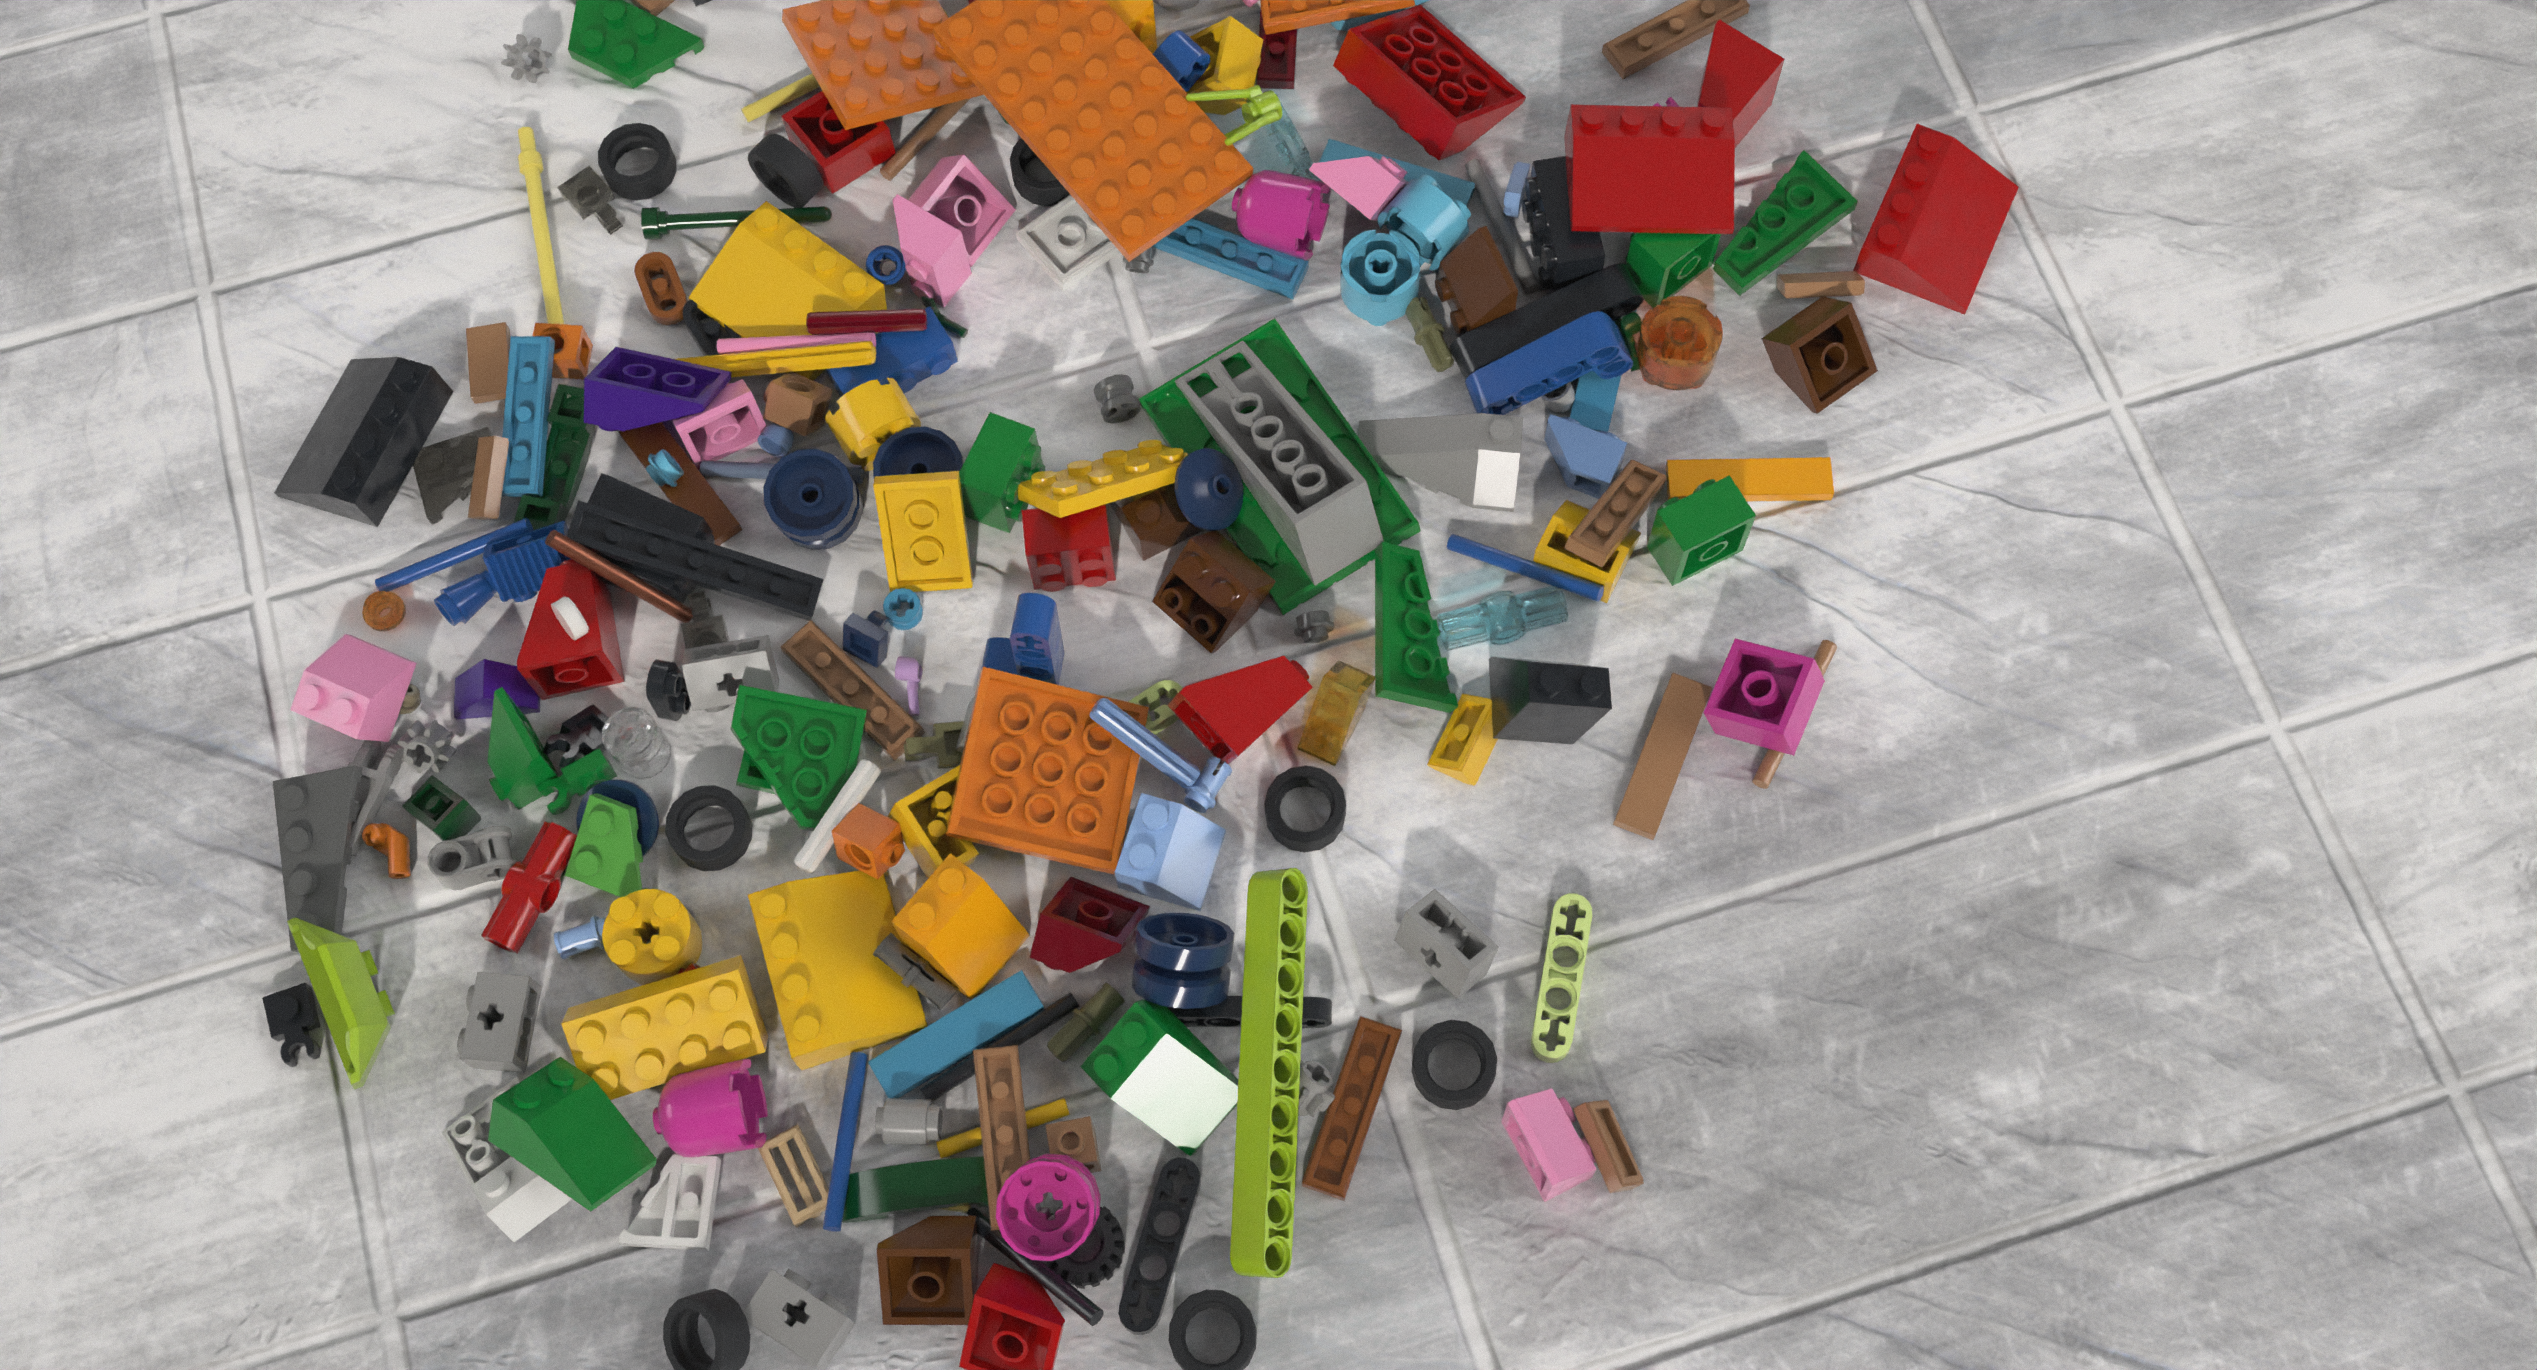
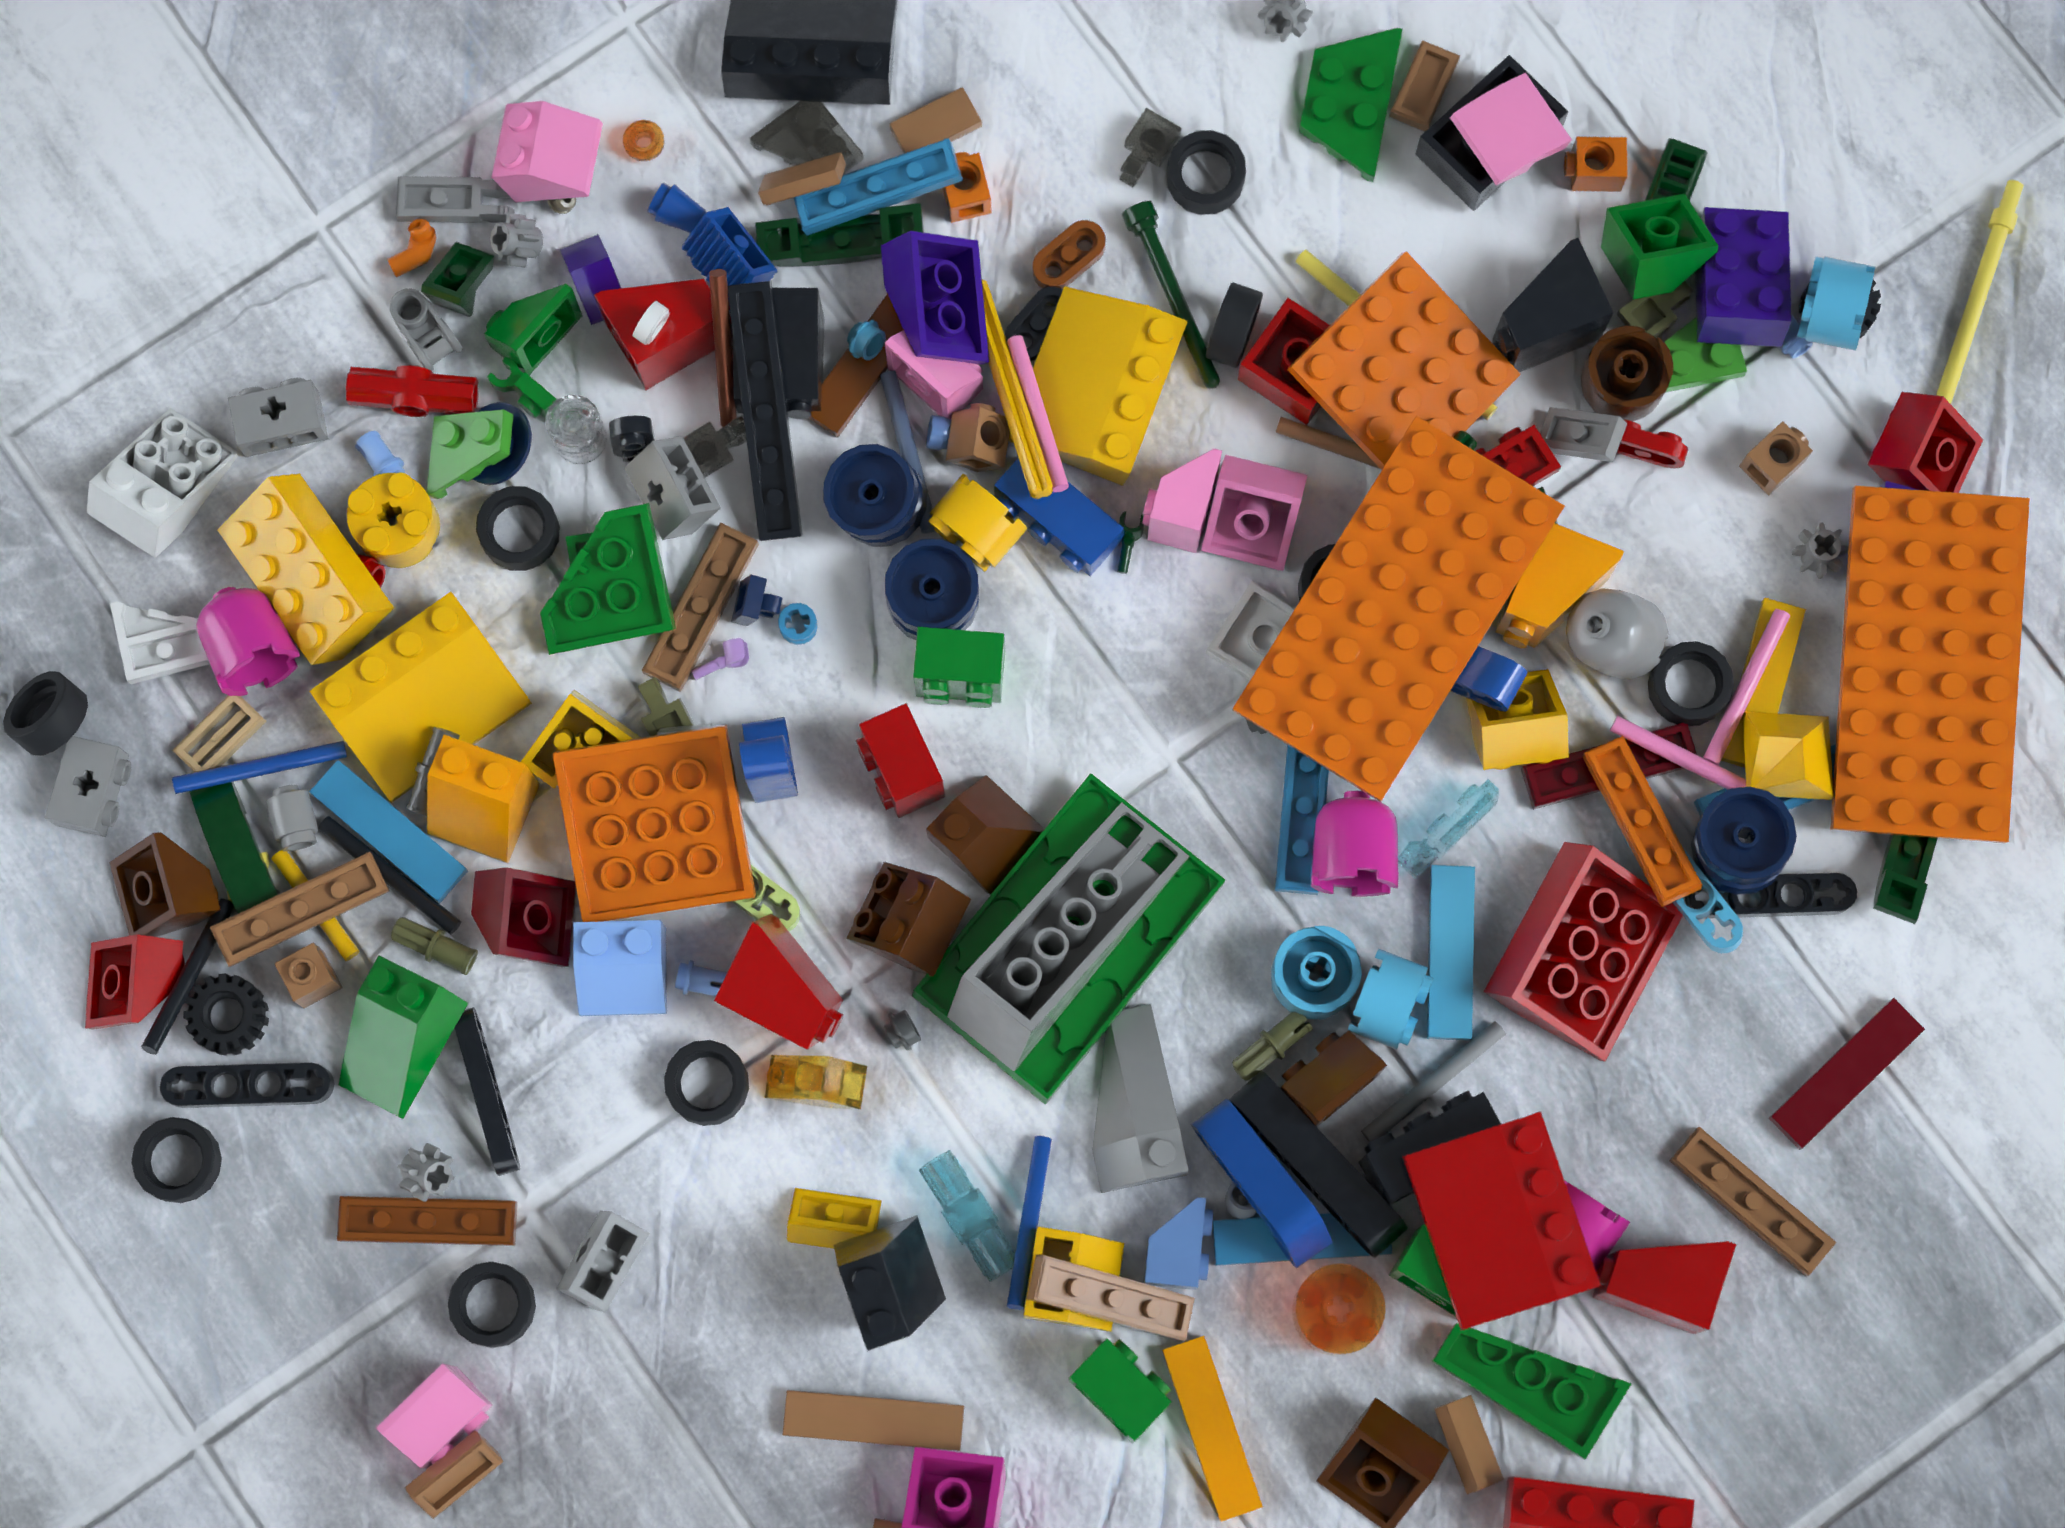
camera: 70 degrees right, 10 degrees up
black plate [262,983,321,1067] -> none
dark grey wing [273,766,363,952] -> none
lime wedge [287,917,395,1090] -> none
blue bar [375,518,533,594] -> none
green slope [488,1057,657,1212] -> none
light yellow bar [518,127,564,324] -> none
black plate [543,704,623,769] -> none
white axle [794,759,881,874] -> none
dark red axle [806,309,927,335] -> none
orange brick [832,803,905,880] -> none
blue cone [866,245,906,285] -> none
yellow plate [873,471,973,592] -> none
dark pink wheel [996,1154,1101,1261] -> none
yellow plate [1018,440,1188,518] -> none
medium blue axle [1089,697,1201,788] -> none
dark grey wheel [1093,374,1141,424] -> none
dark blue wheel [1132,913,1235,1009] -> none
dark blue dish [1175,448,1244,531] -> none
lime plant [1186,85,1282,146] -> none
lime beam [1230,868,1308,1278] -> none
bright pink slope [1309,156,1408,221] -> none
green wing [1375,541,1458,713] -> none
light blue tile [1503,161,1530,218] -> none
yellowish green beam [1531,893,1592,1063] -> none
dark green hand [1614,312,1643,372] -> none

